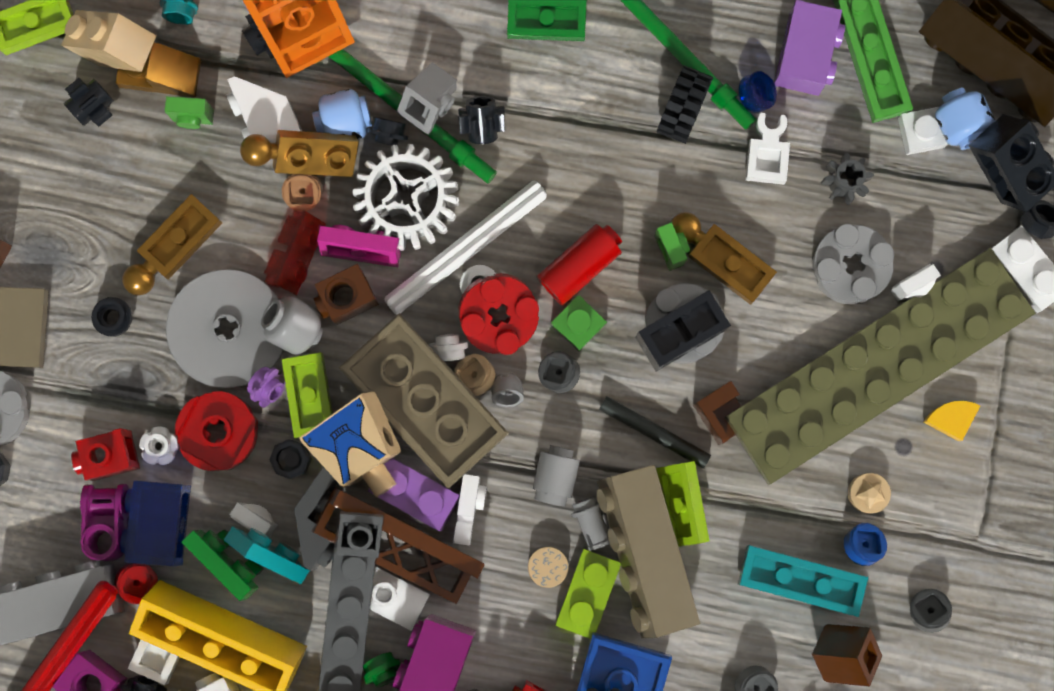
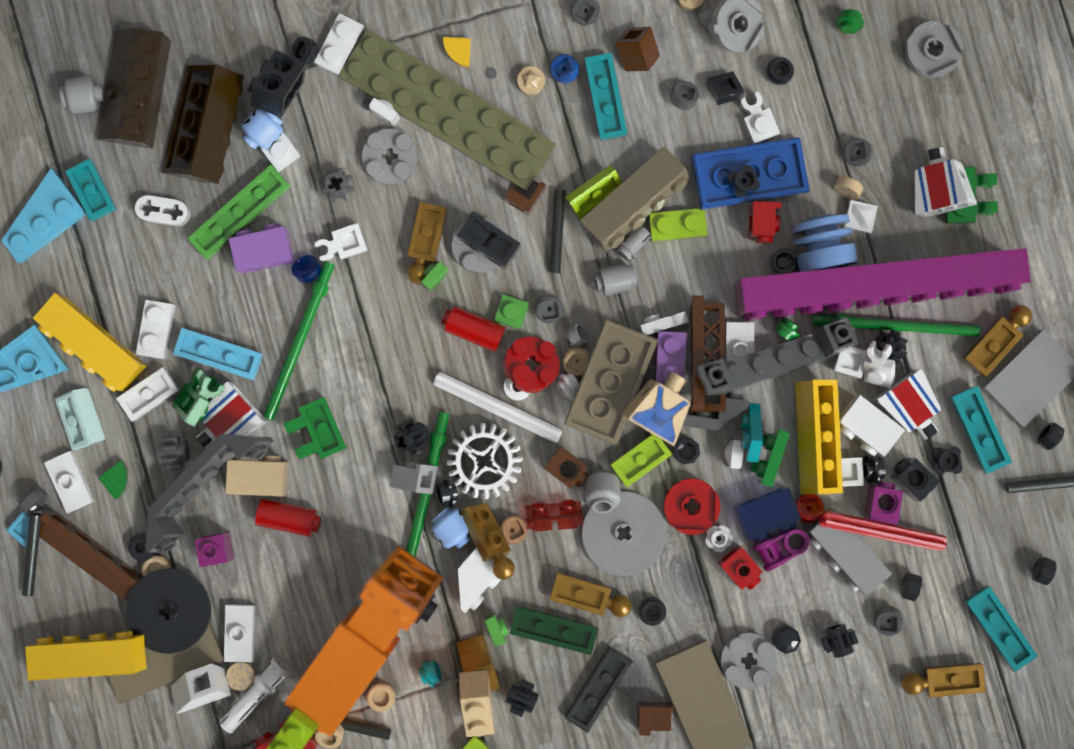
camera: 120 degrees left, 5 degrees up
medium lavender plate [247,367,285,408] -> none
dark pink plate [317,225,401,268] -> none
tan tile [528,547,568,588] -> none
black tyre [657,65,713,144] -> none
none -> dark green plate [509,605,598,655]
none -> pearl dark grey tile [564,645,633,733]

